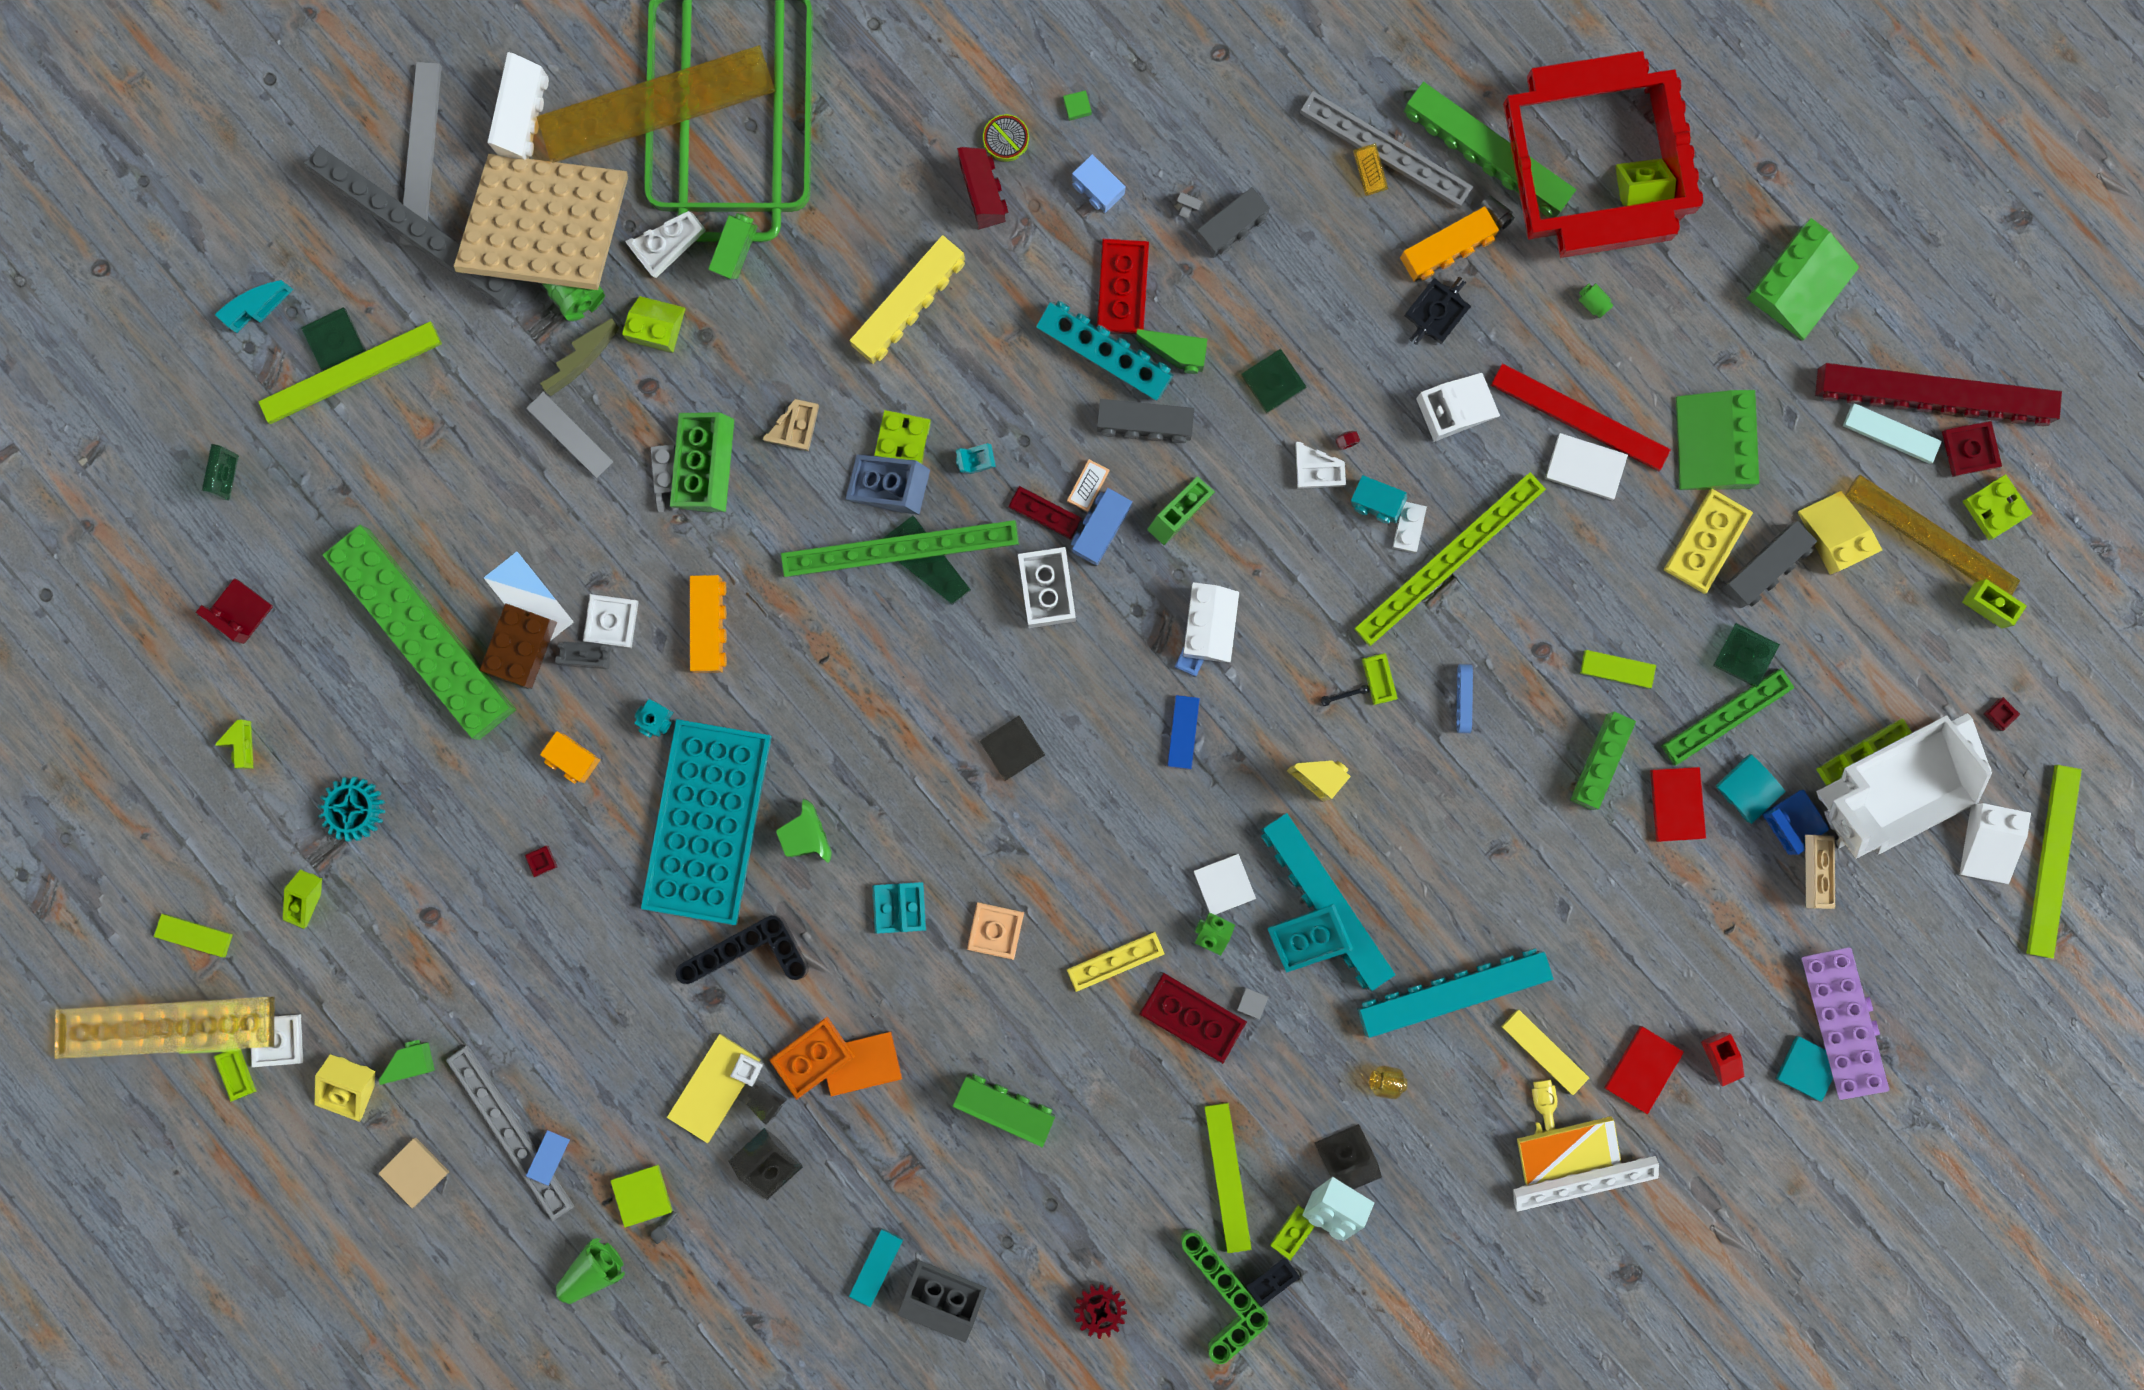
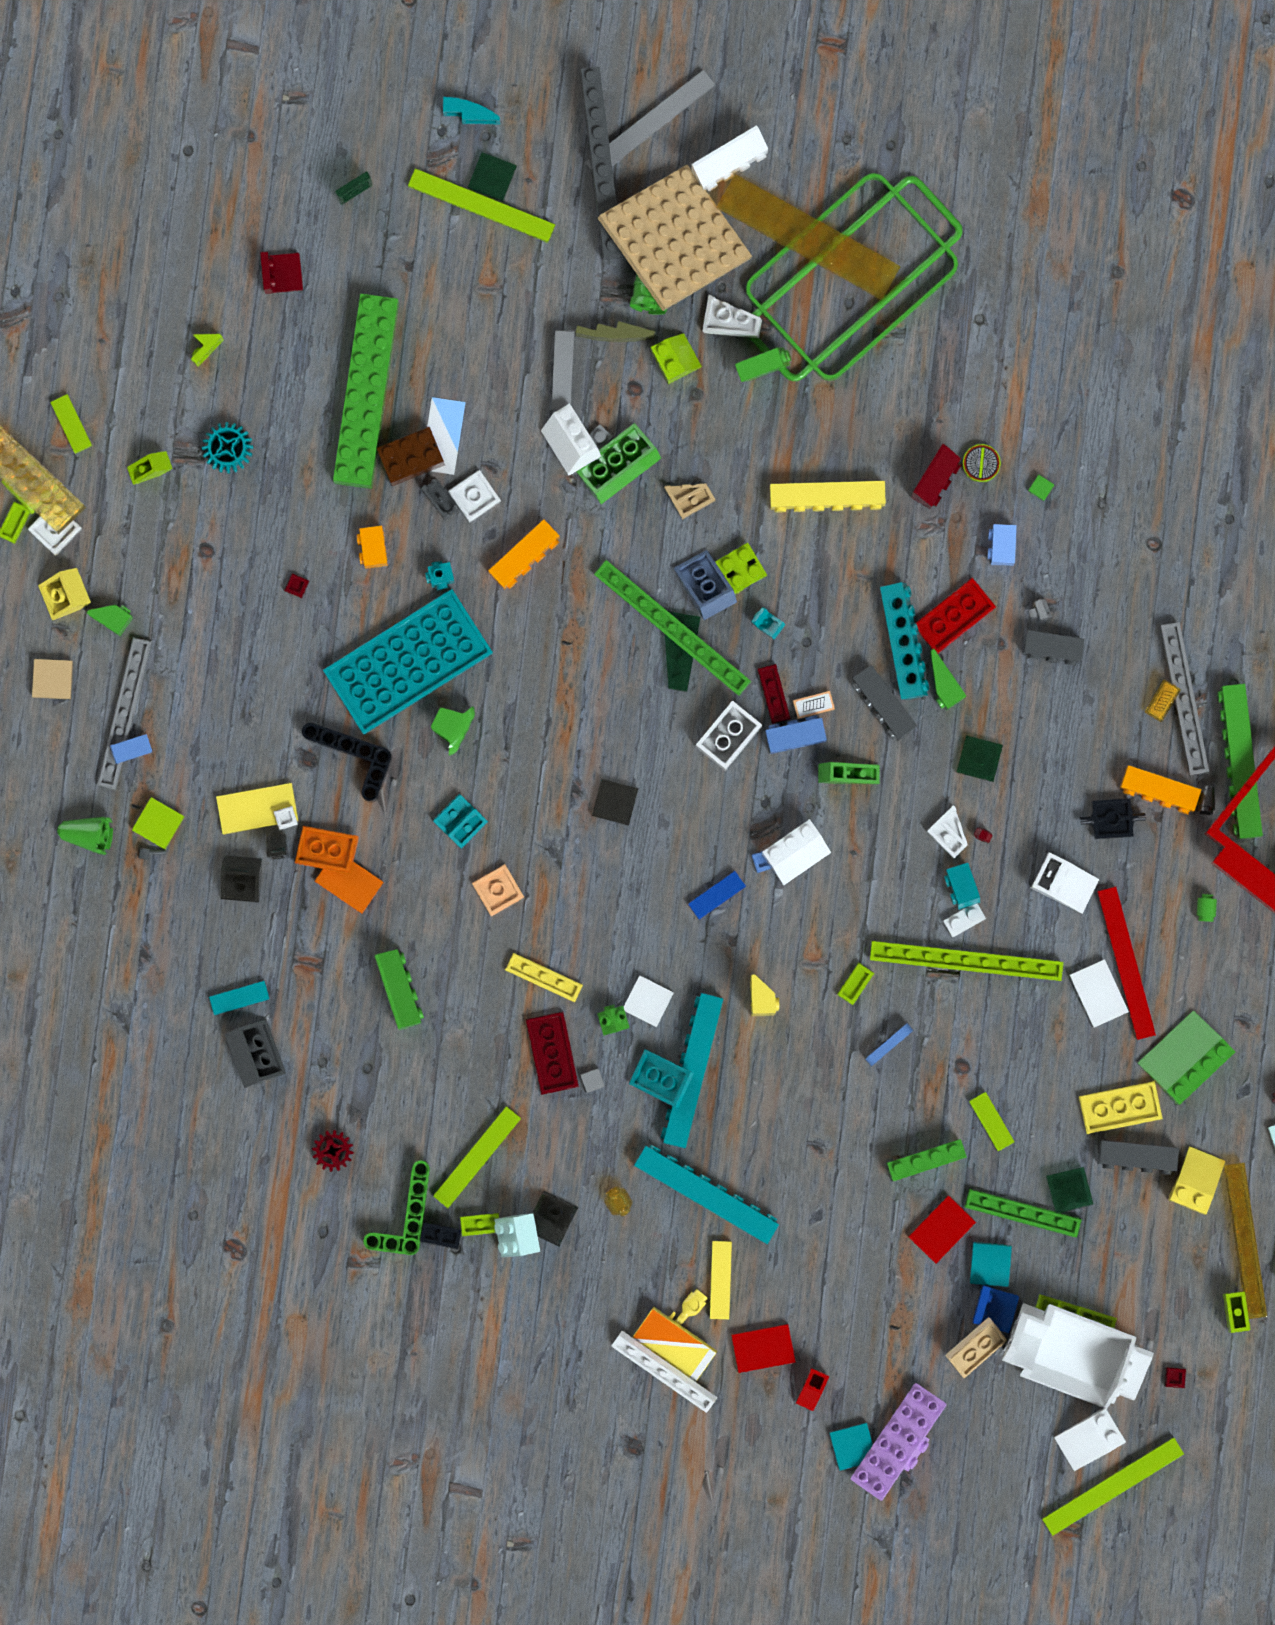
camera: 50 degrees right, 0 degrees up
black hinge [1320,685,1369,706] -> none
none -> white slope [541,403,601,475]

